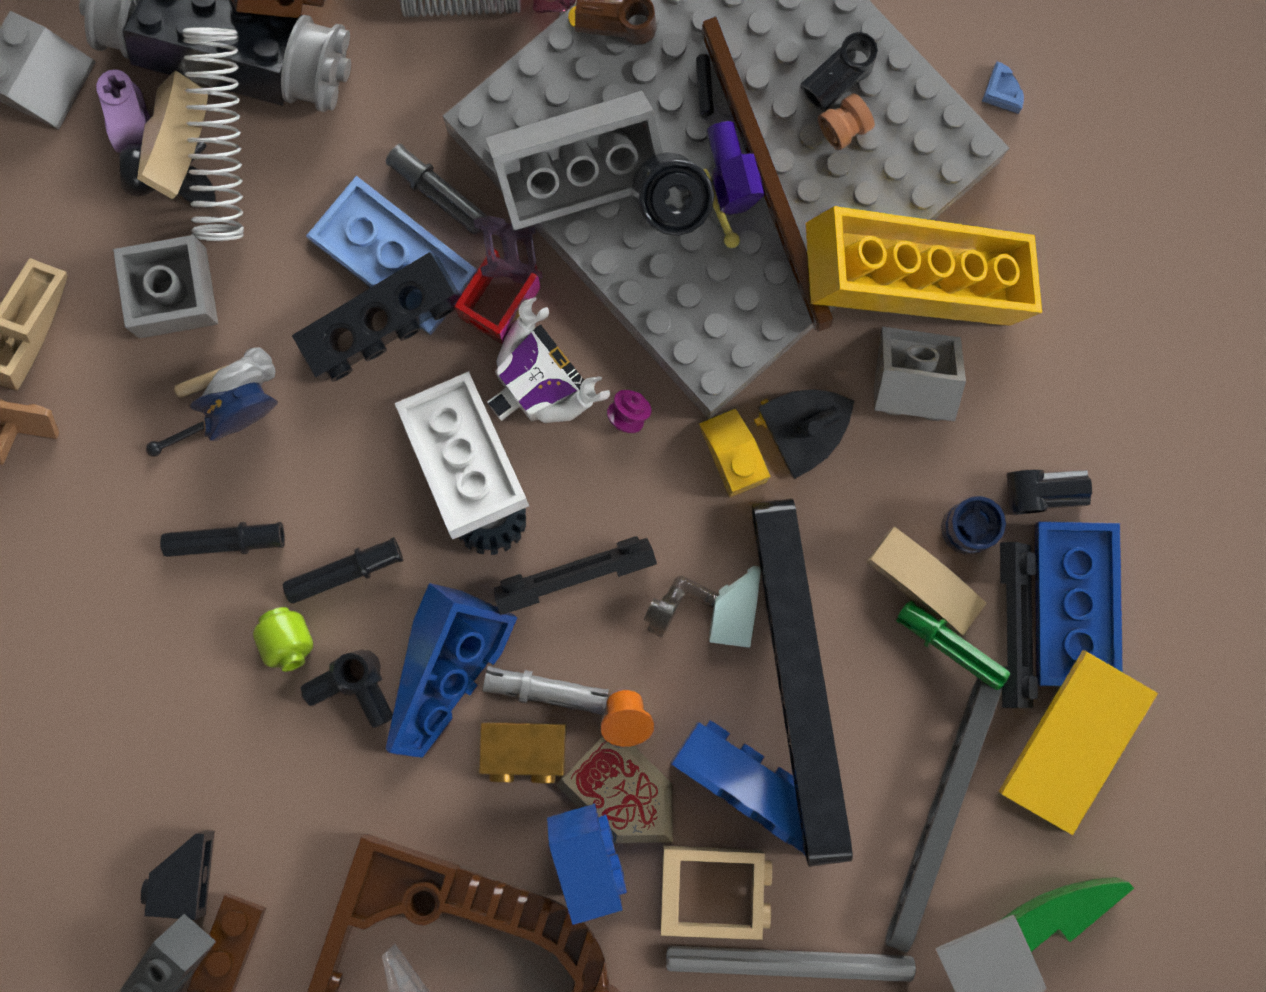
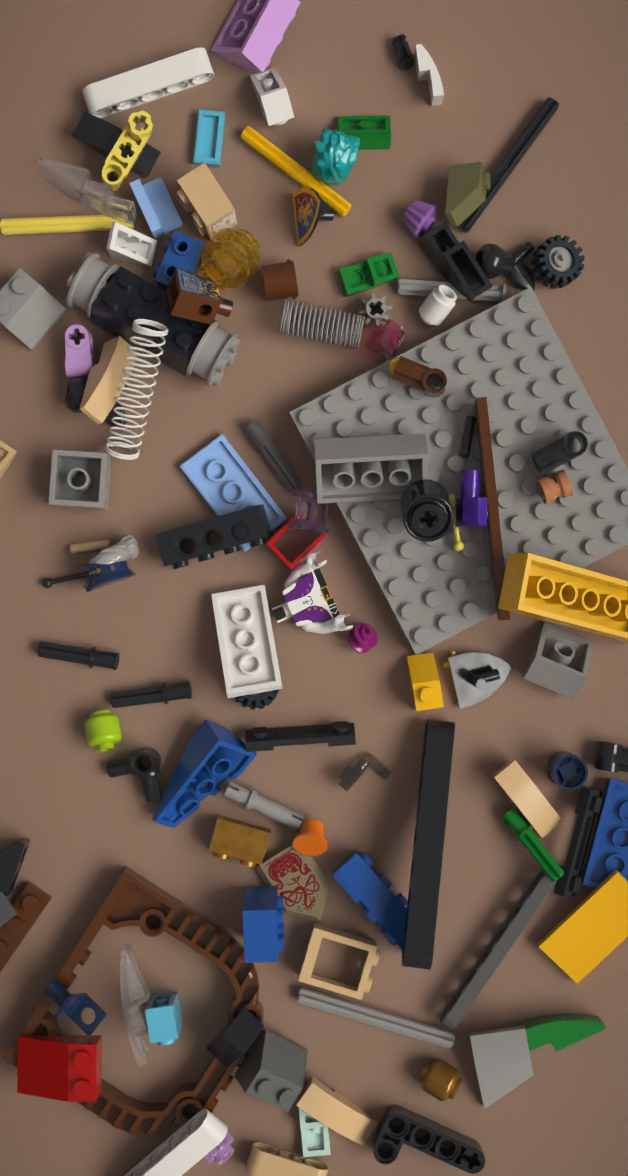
camera: 15 degrees right, 5 degrees up
light aqua slope [709,566,761,648] -> none

